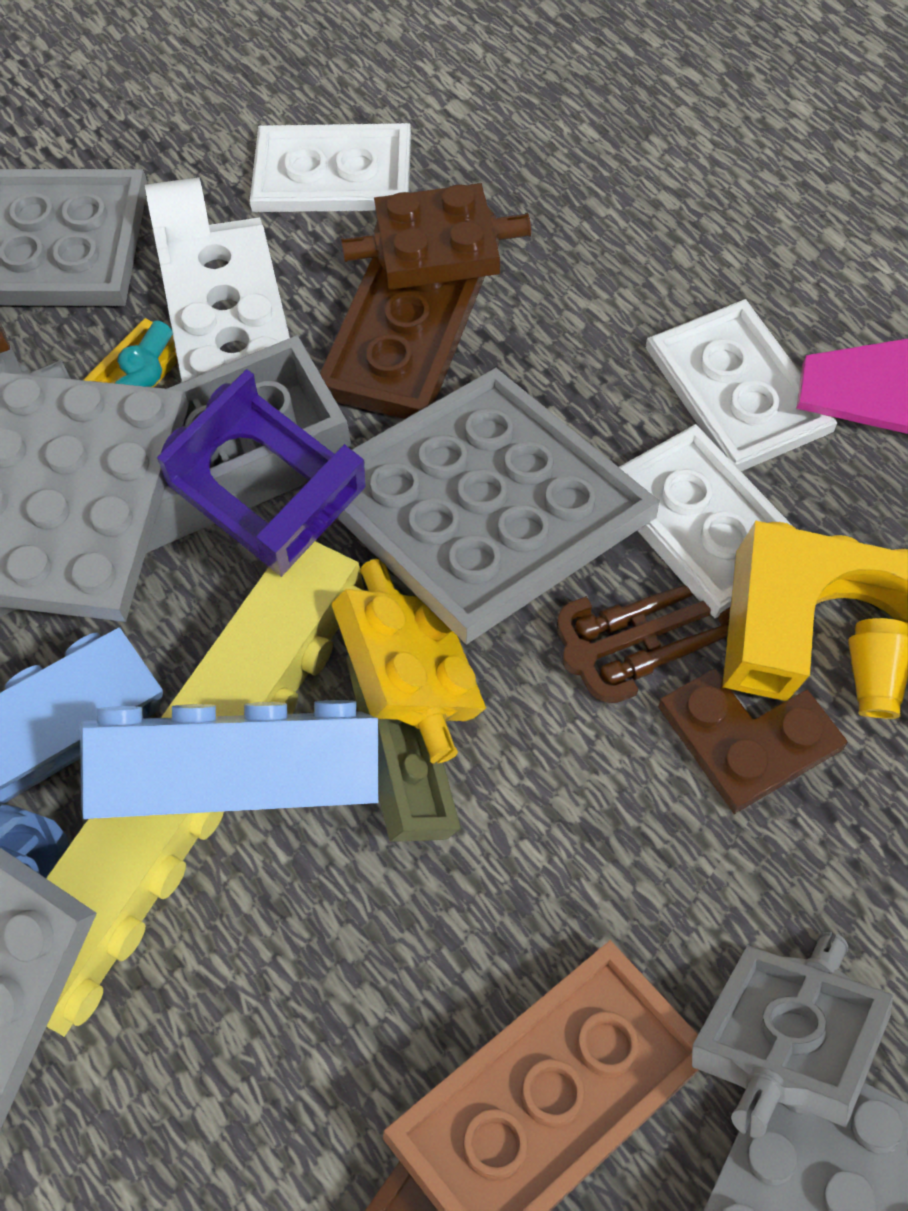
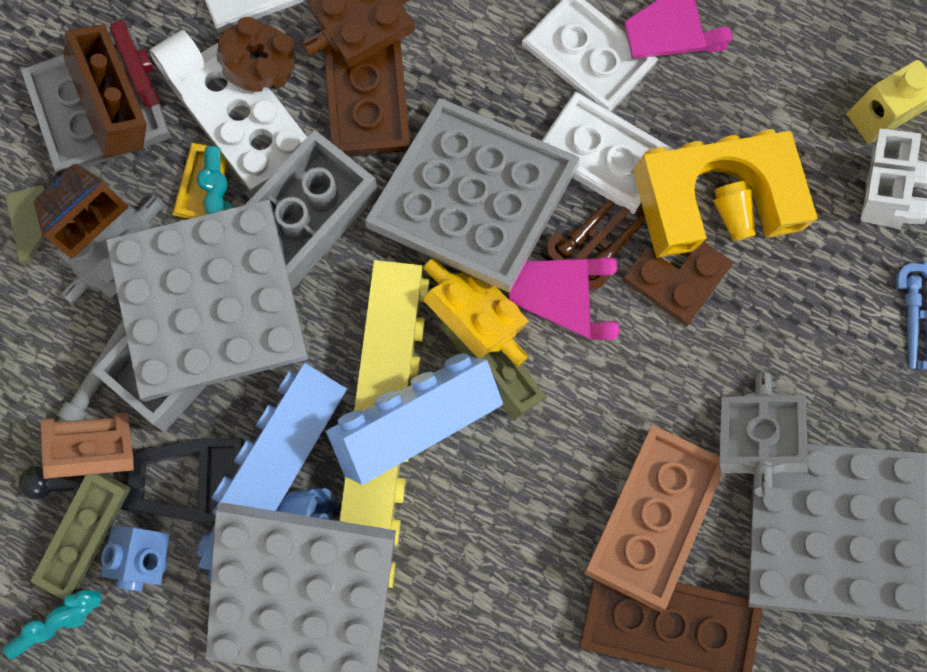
camera: 30 degrees left, 15 degrees up
dark purple panel [157,369,366,577] -> none
none -> reddish brown brick [64,24,147,158]
none -> dark red plate [109,19,160,108]
none -> reddish brown plate [216,17,296,92]
none -> dark pink flag [509,257,620,340]

